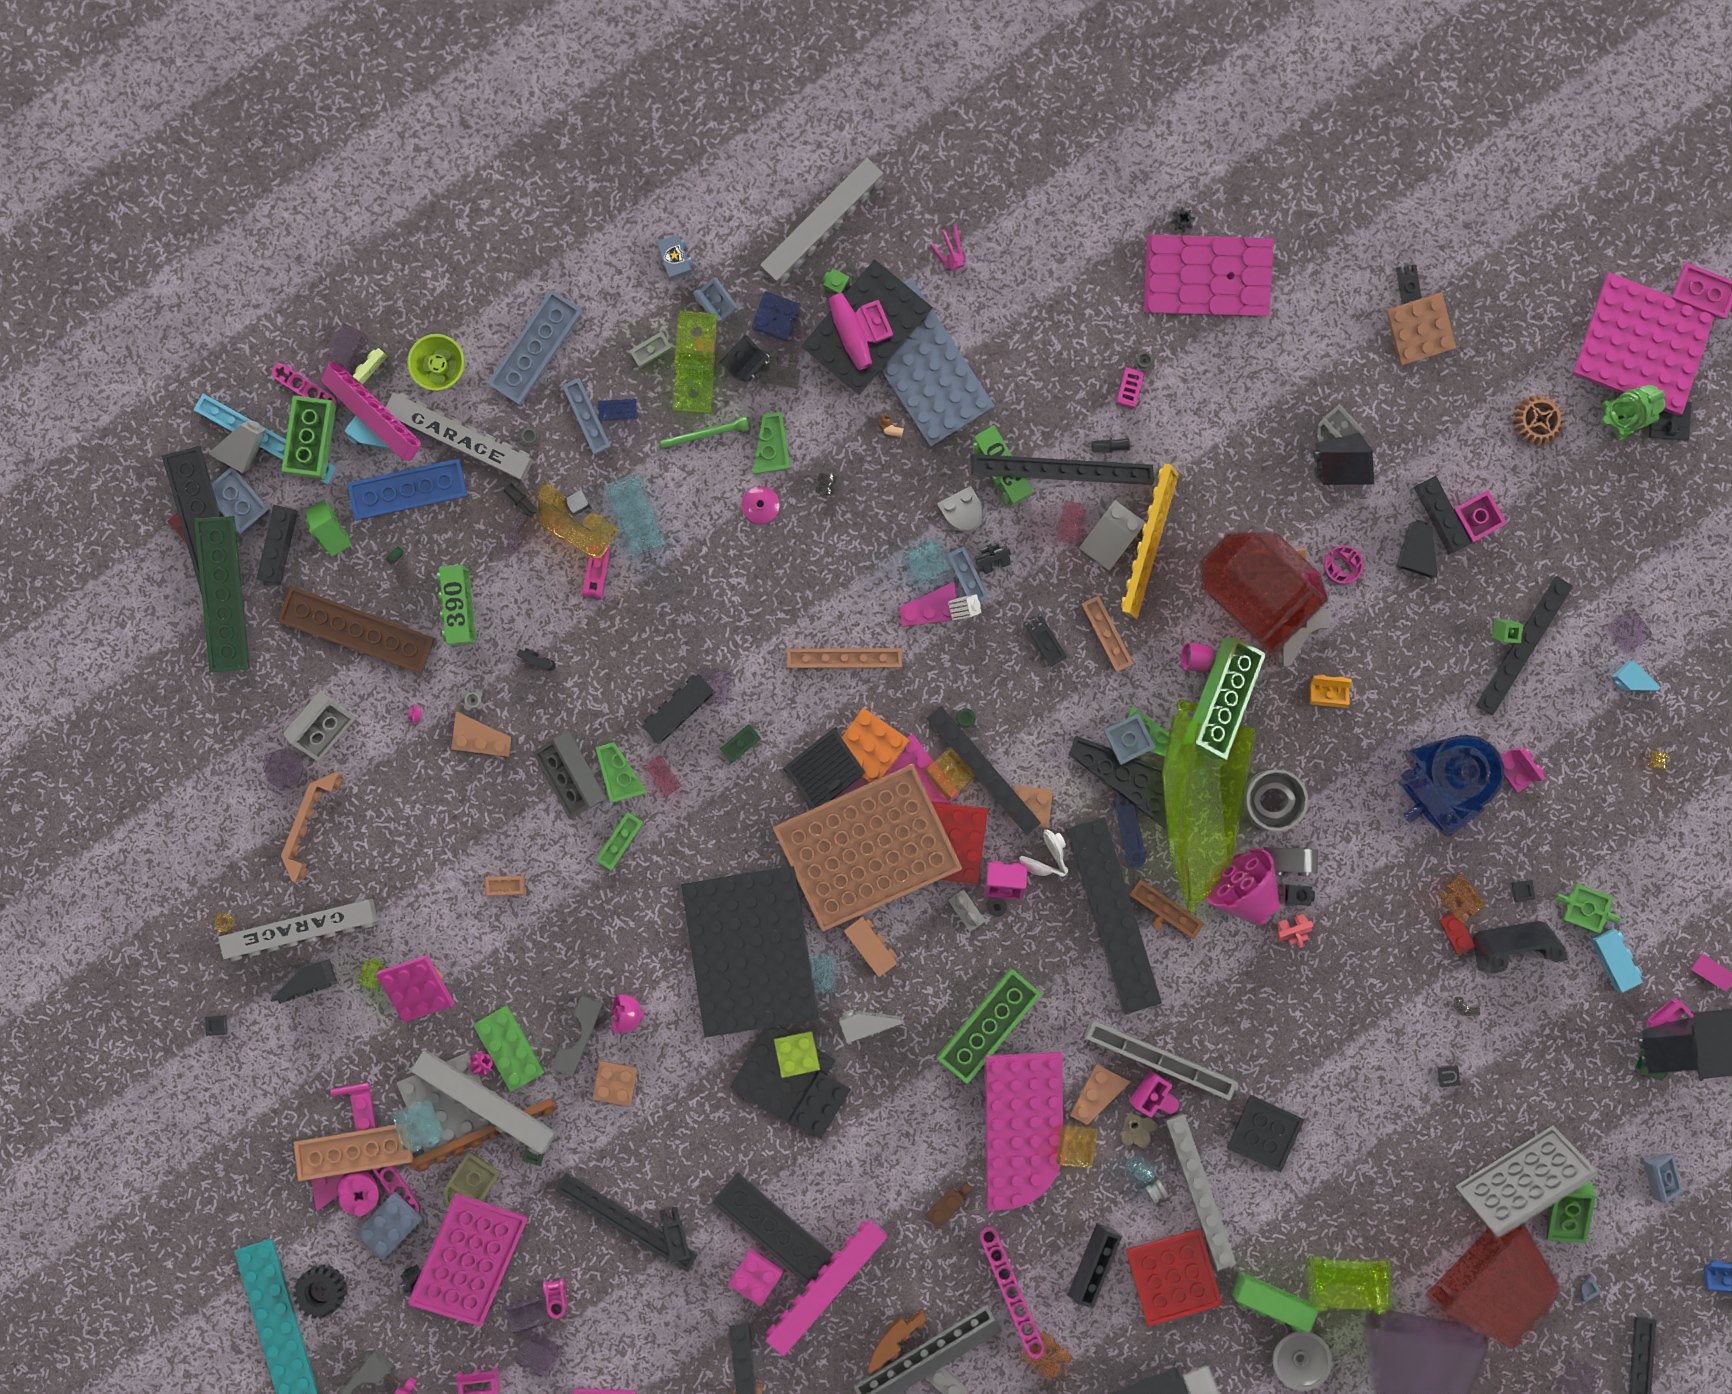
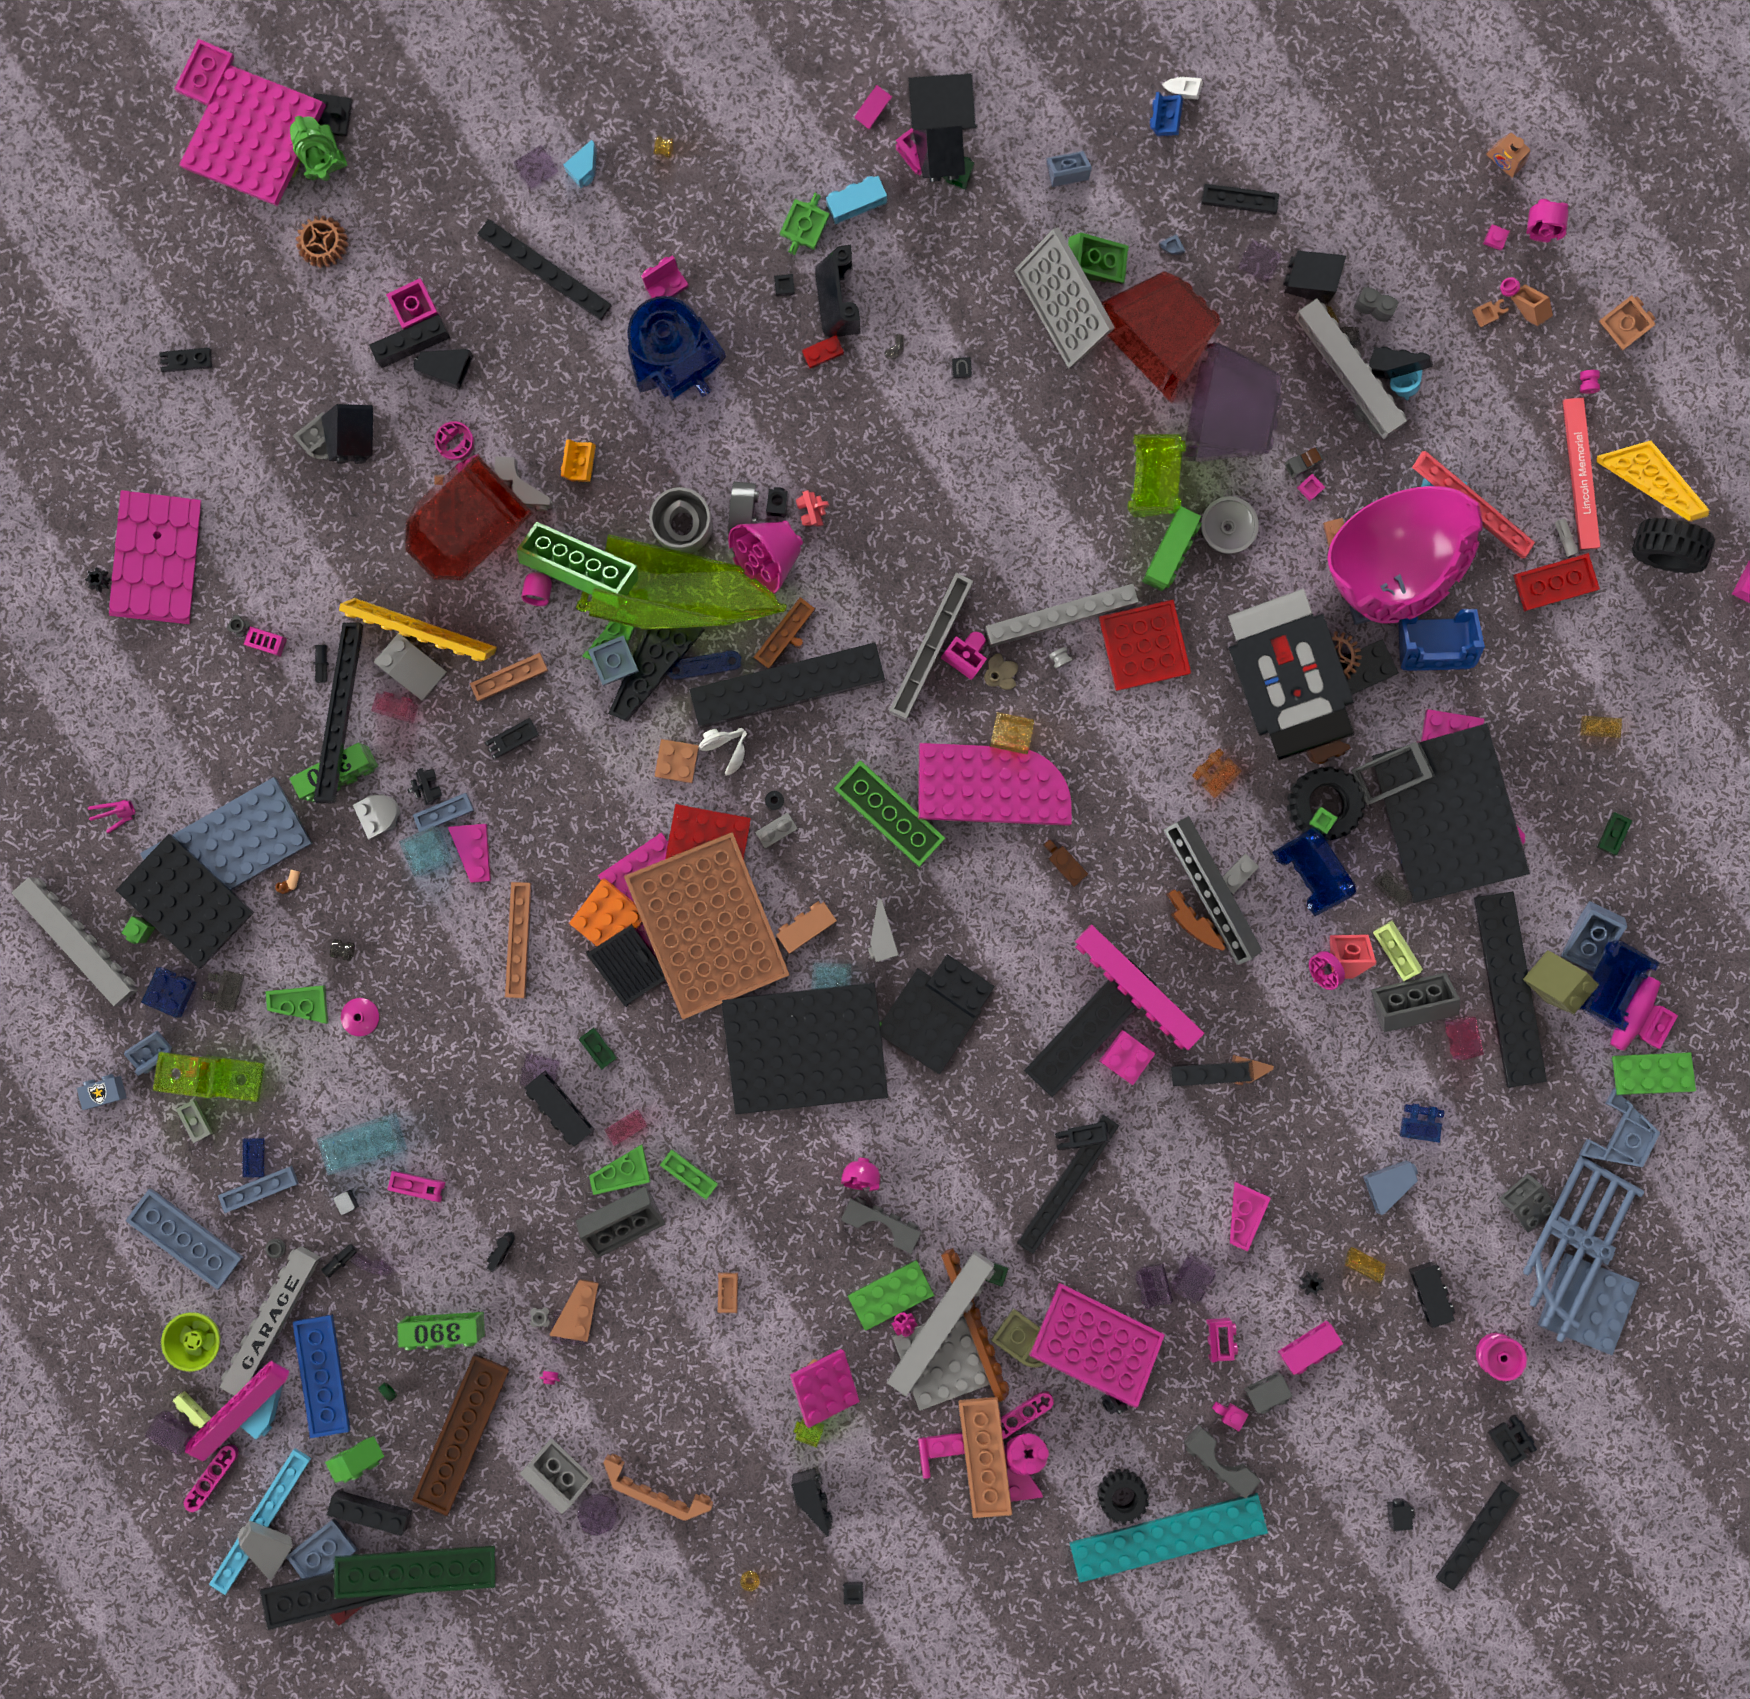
camera: 85 degrees left, 0 degrees up
light grey brick [218,899,378,962] -> none
bright green brick [281,396,336,480] -> none
sand blue plate [356,1192,423,1260] -> none
clear light blue plate [392,1099,444,1152] -> none
clear yellow windscreen [537,481,619,558] -> none
dark pink piece [543,1278,567,1318] -> none
nougat plate [592,1060,638,1107] -> none
bright green piece [659,415,750,448] -> none
black bracket [719,335,770,382] -> none
lime plate [774,1031,820,1078] -> none
dark pink plate [829,293,893,370] -> none
clear yellow plate [923,747,975,800] -> none
black plate [927,706,1041,835] -> none
white brick [948,594,981,620] -> none
dark green tile [956,708,975,727] -> none
dark pink beam [980,1227,1044,1358] -> none
dark pink brick [984,861,1027,900] -> none
black brick [1067,1223,1123,1309] -> none
nougat wing [1070,1064,1131,1125] -> none
clear light blue head [1125,1156,1155,1185] -> none
black plate [1227,1094,1305,1173] -> none
nougat plate [1386,293,1456,365] -> none
clear orange plate [1437,873,1486,924] -> none
bright green brick [1492,619,1524,643] -> none

